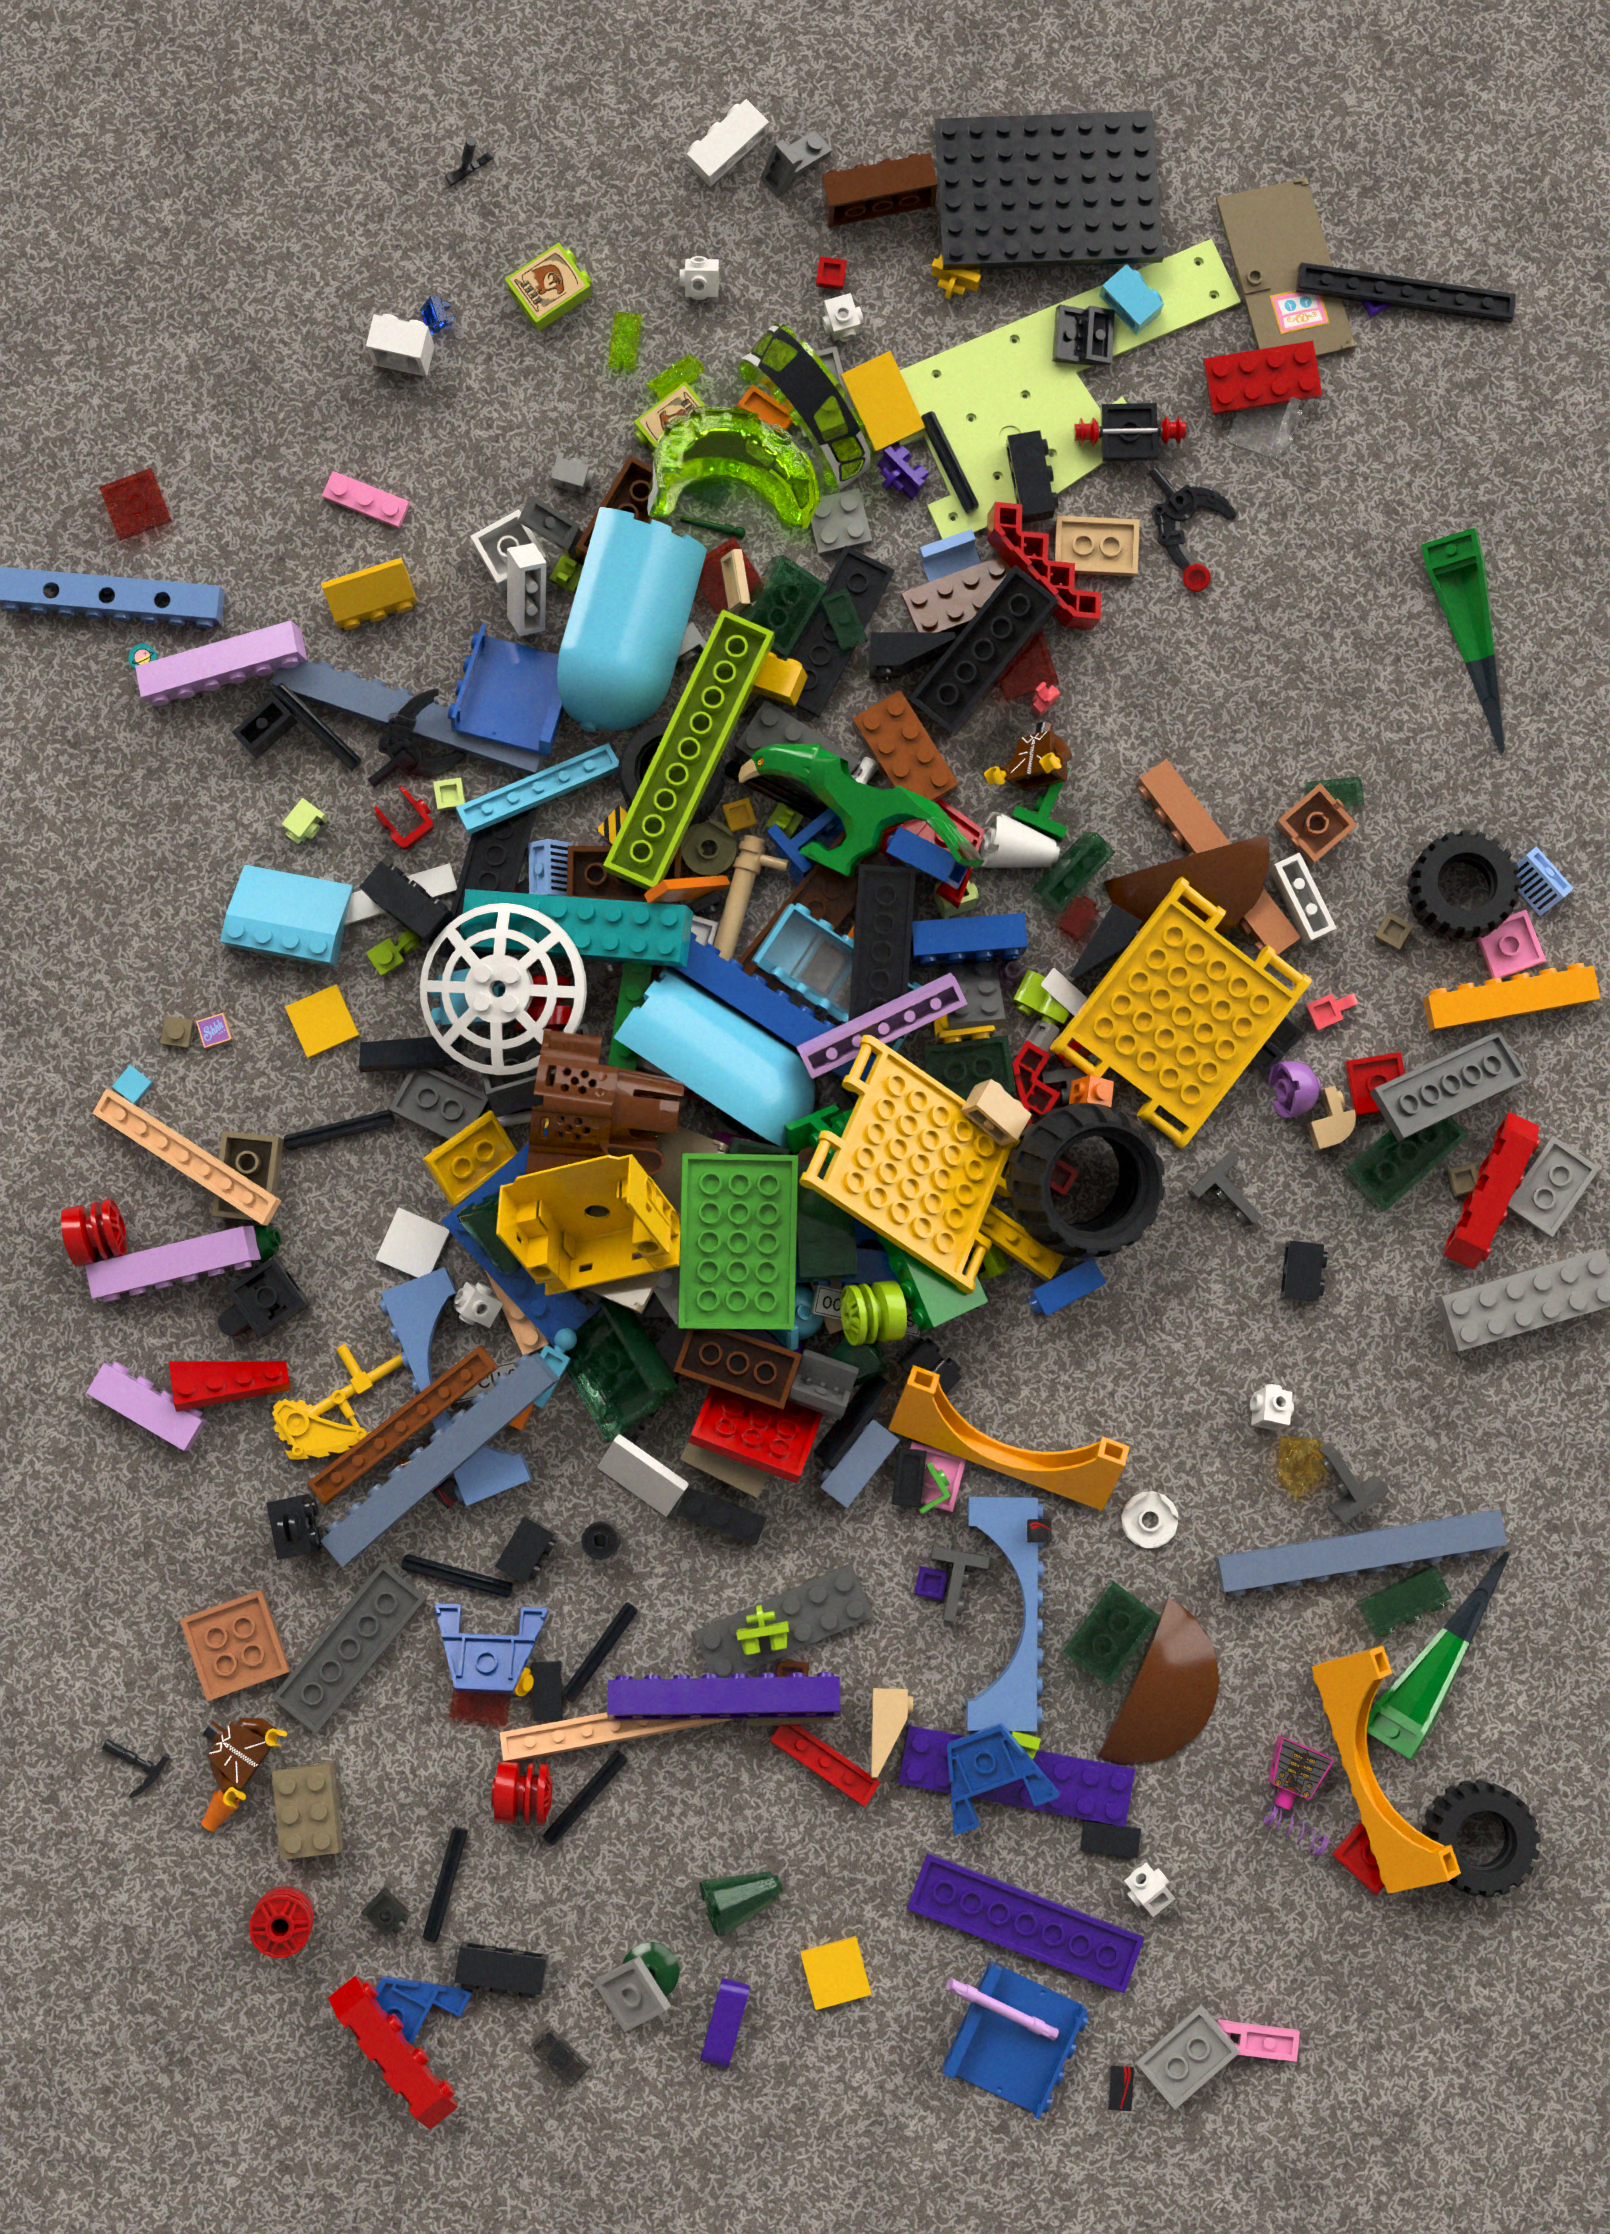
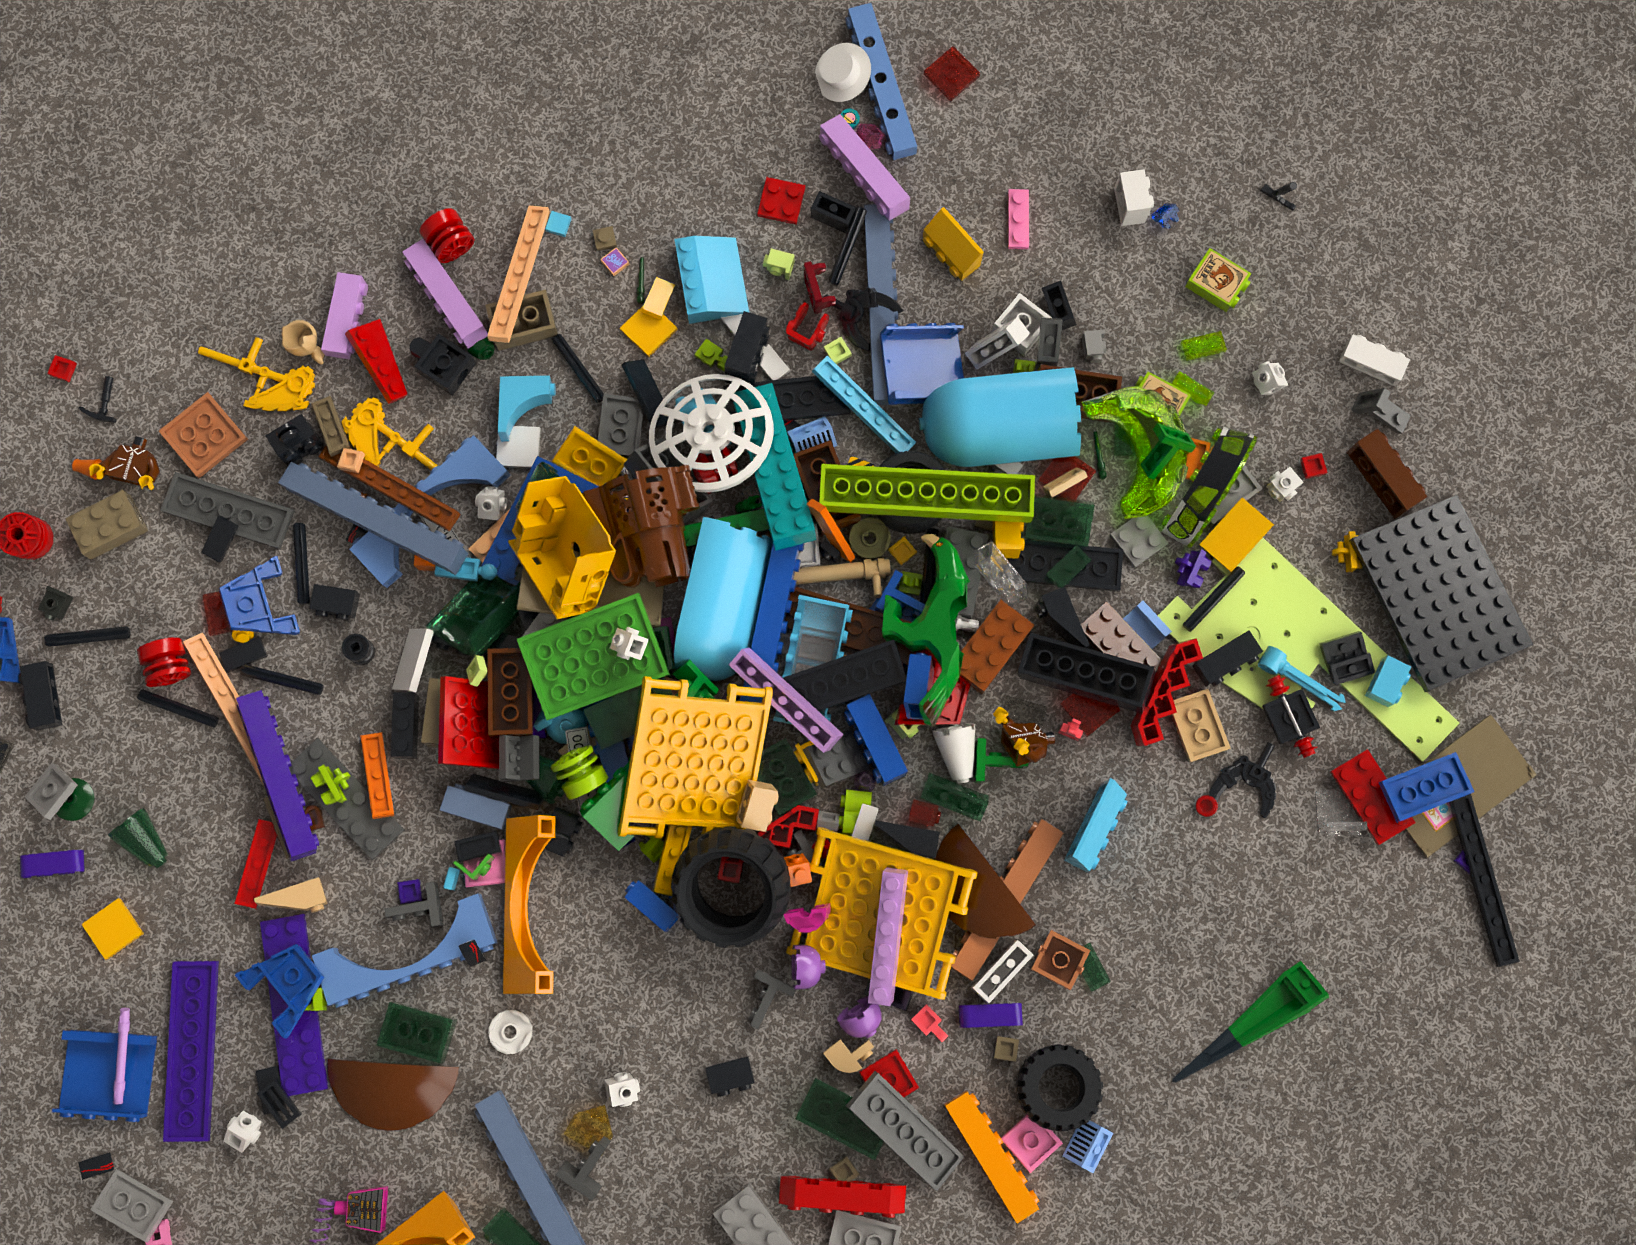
camera: 70 degrees right, 5 degrees down
none -> red plate [47,355,77,382]
none -> yellow bar [198,337,315,412]
none -> black tile [201,516,239,563]
none -> black tile [256,1079,302,1129]
none -> tan hair [282,320,325,365]
none -> dark tan tile [311,396,351,457]
none -> light nougat tile [337,448,365,473]
none -> orange tile [360,732,394,819]
none -> medium azure tile [443,867,460,891]
none -> yellowish green plate [466,655,488,687]
none -> medium azure arch [498,376,556,442]
none -> white brick [610,627,649,660]
none -> dark green piece [636,257,645,304]
none -> yellow tile [642,277,675,320]
none -> green piece [735,495,762,513]
none -> red plate [757,177,806,225]
none -> dark pink cylinder [784,903,831,933]
none -> medium lavender cylinder [791,945,825,990]
none -> dark red piece [803,261,836,314]
none -> white hose [815,43,871,102]
none -> clear pink plate [856,124,886,149]
none -> lavender brick [868,867,908,1006]
none -> dark purple beam [959,1003,1023,1028]
none -> clear brick [974,541,1027,607]
none -> black brick [1042,281,1077,330]
none -> medium azure slope [1064,778,1128,872]
none -> green bracket [1140,423,1196,480]
none -> medium azure piece [1257,646,1346,711]
none -> blue plate [1379,752,1474,823]

